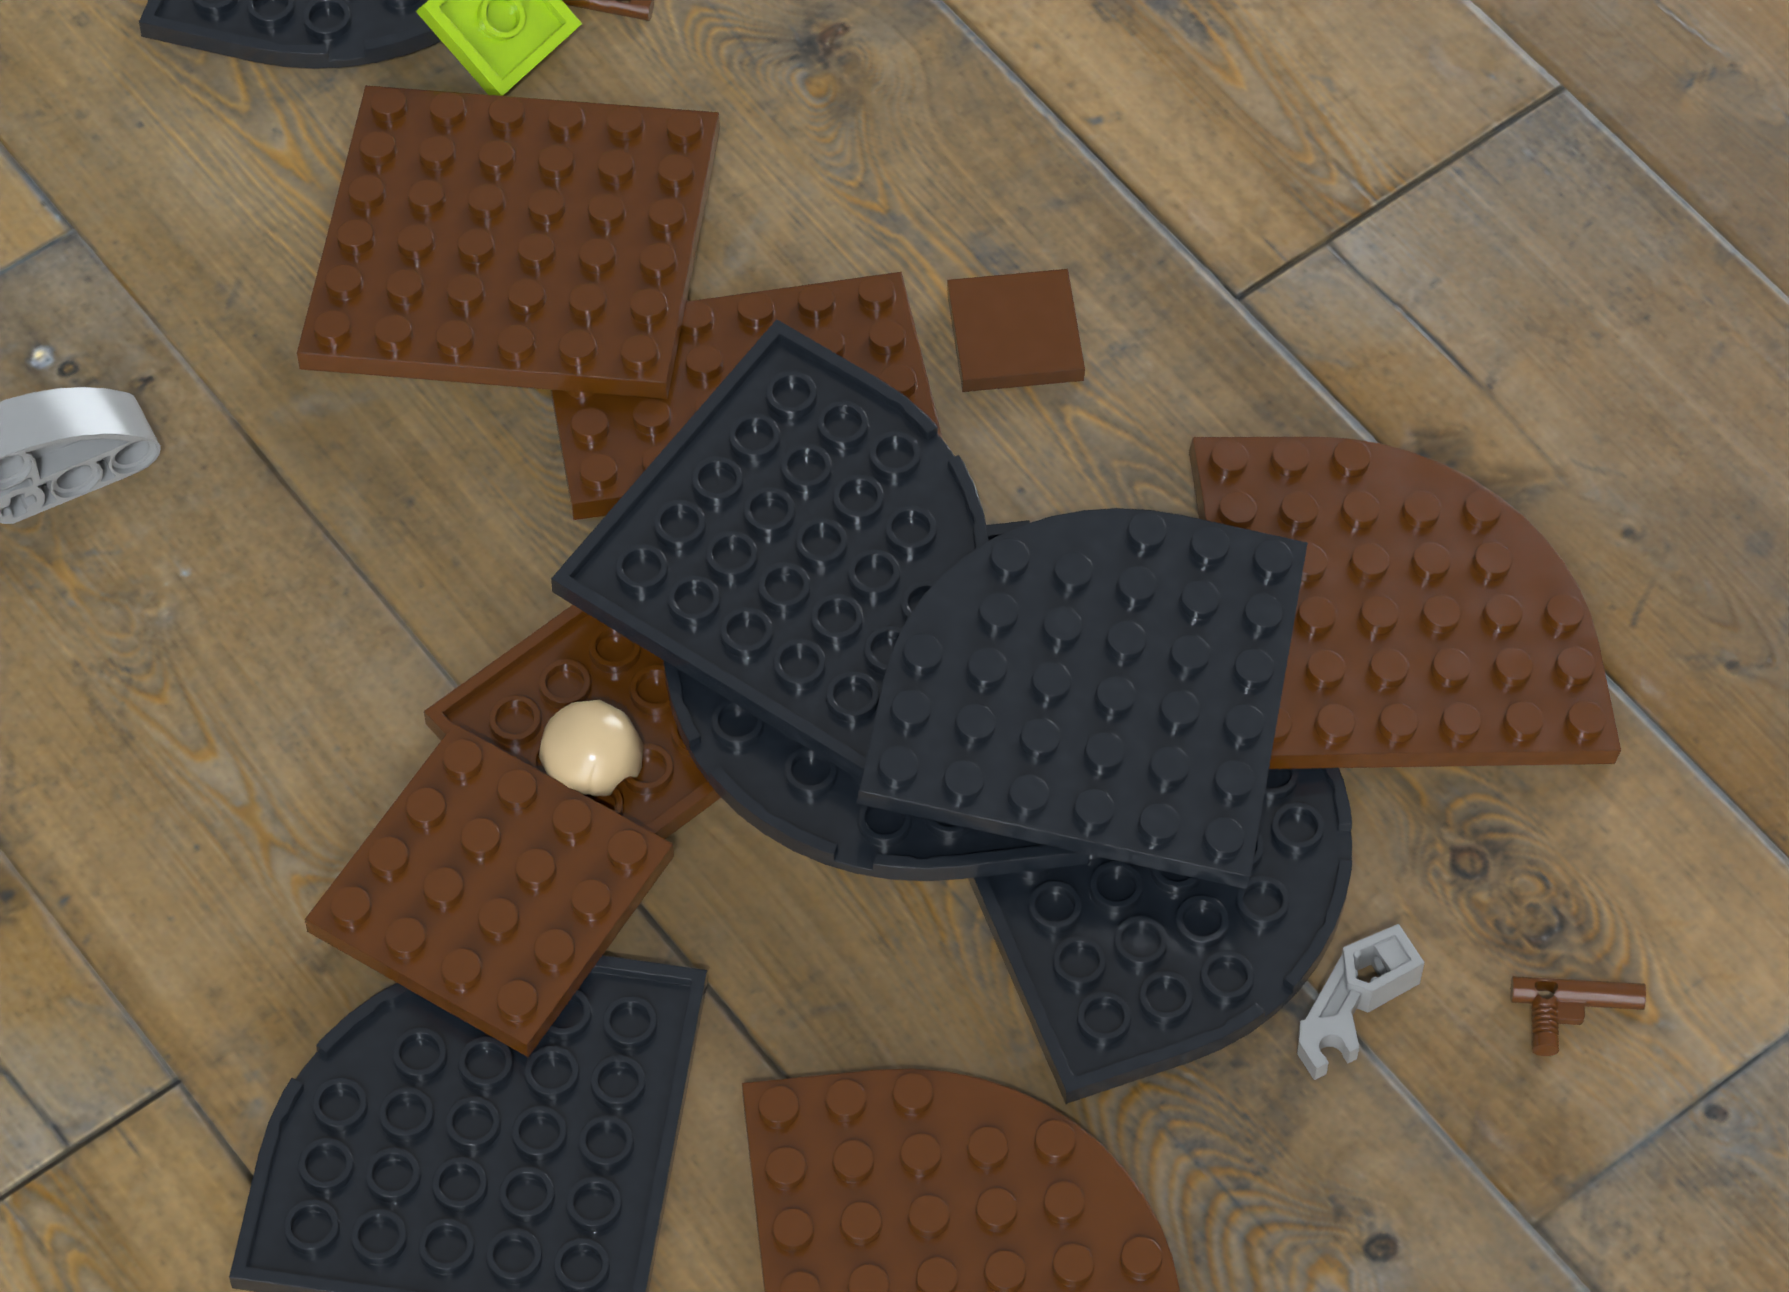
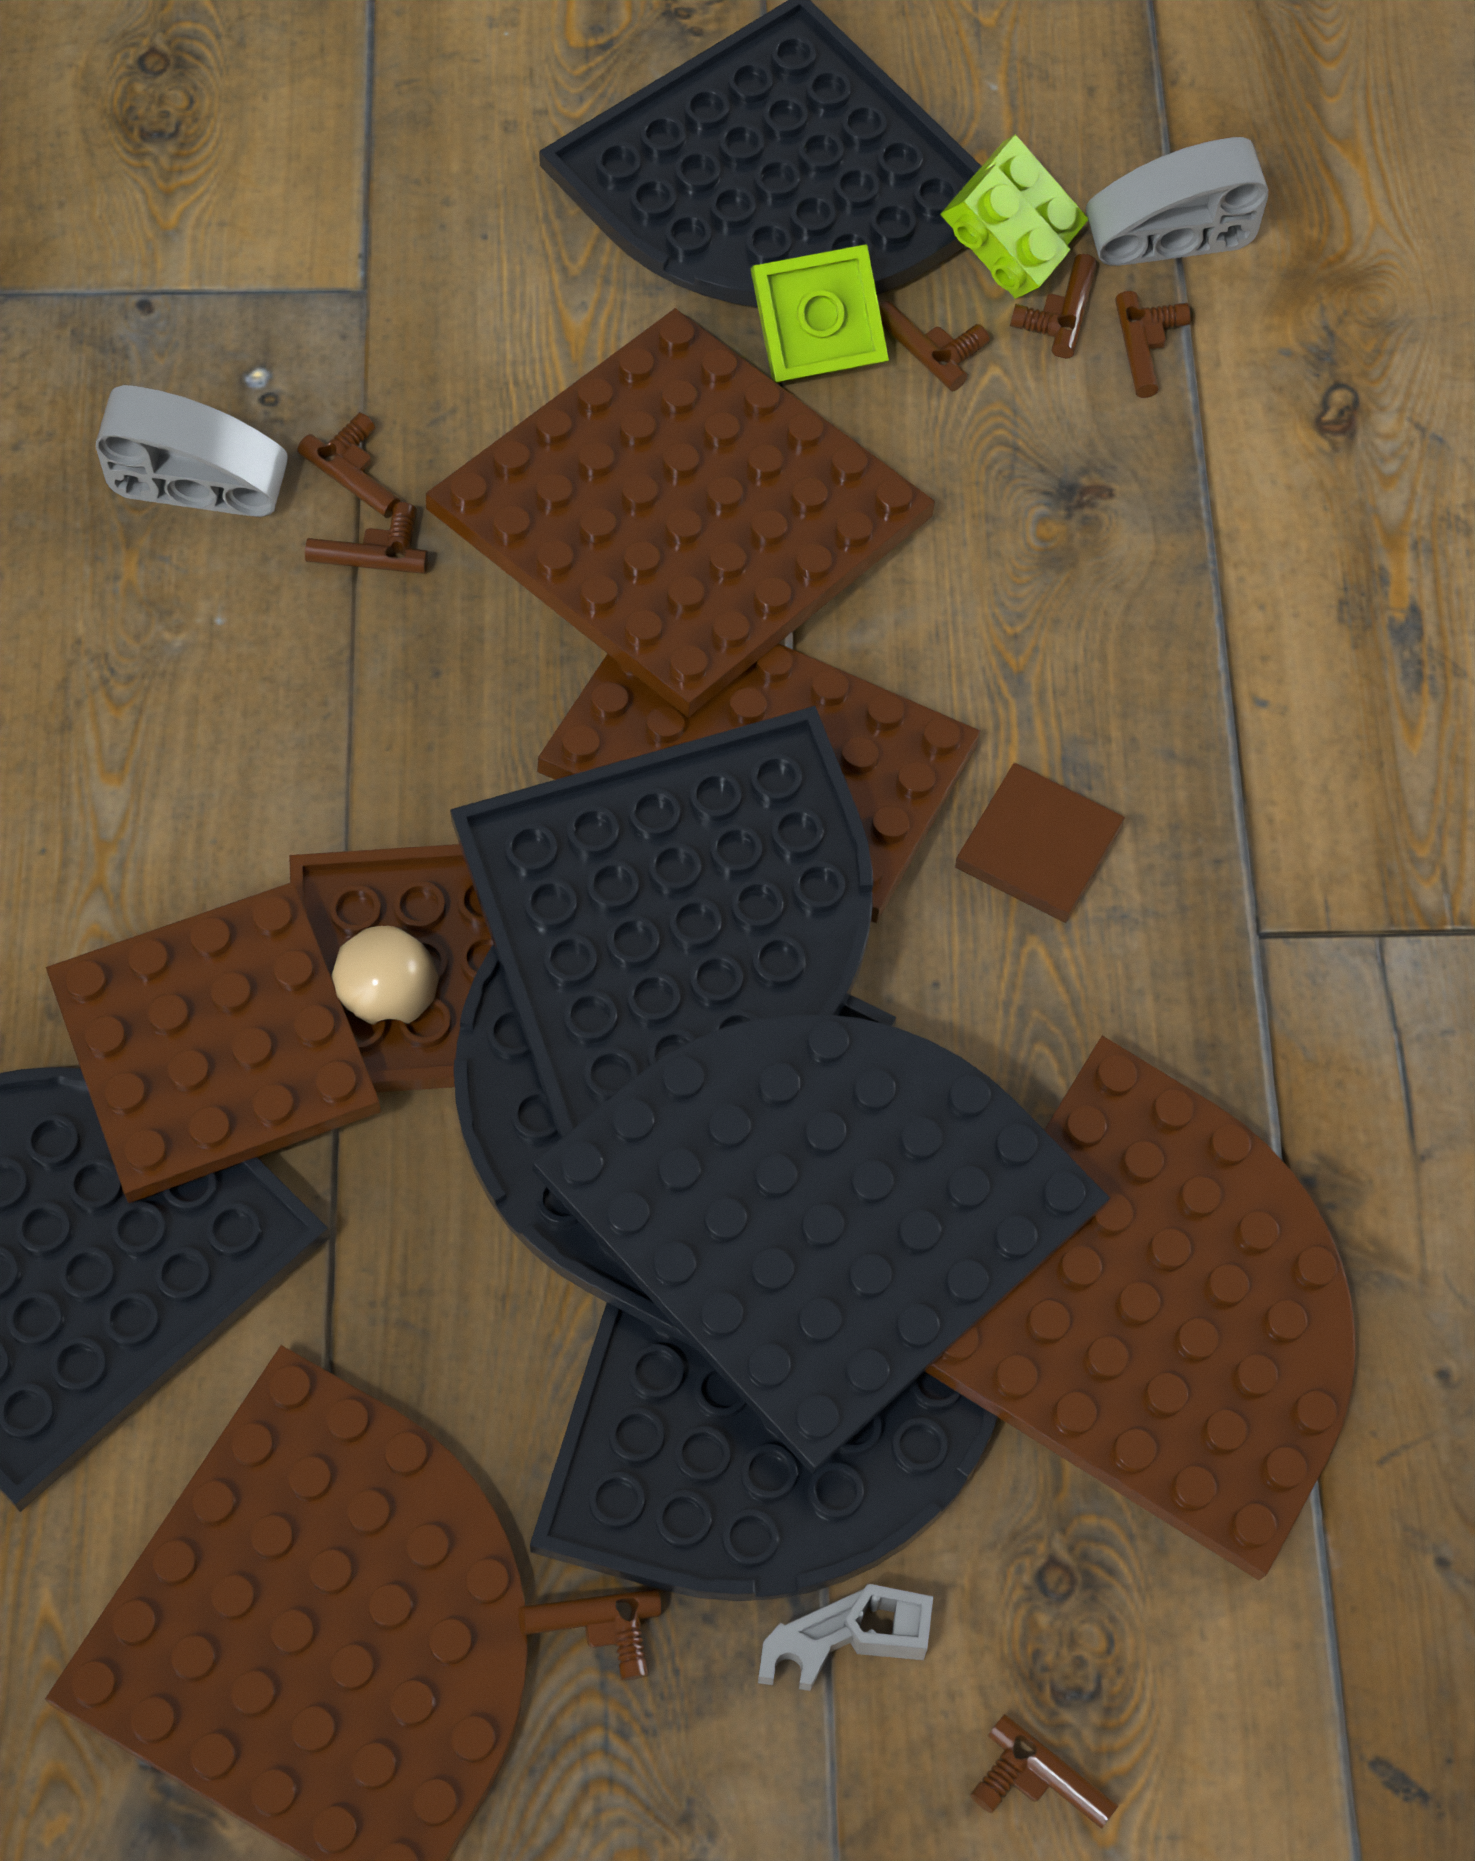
camera: 35 degrees right, 5 degrees up
none -> reddish brown hose [297,412,400,518]
none -> reddish brown hose [305,502,428,574]
none -> reddish brown hose [518,1589,661,1681]

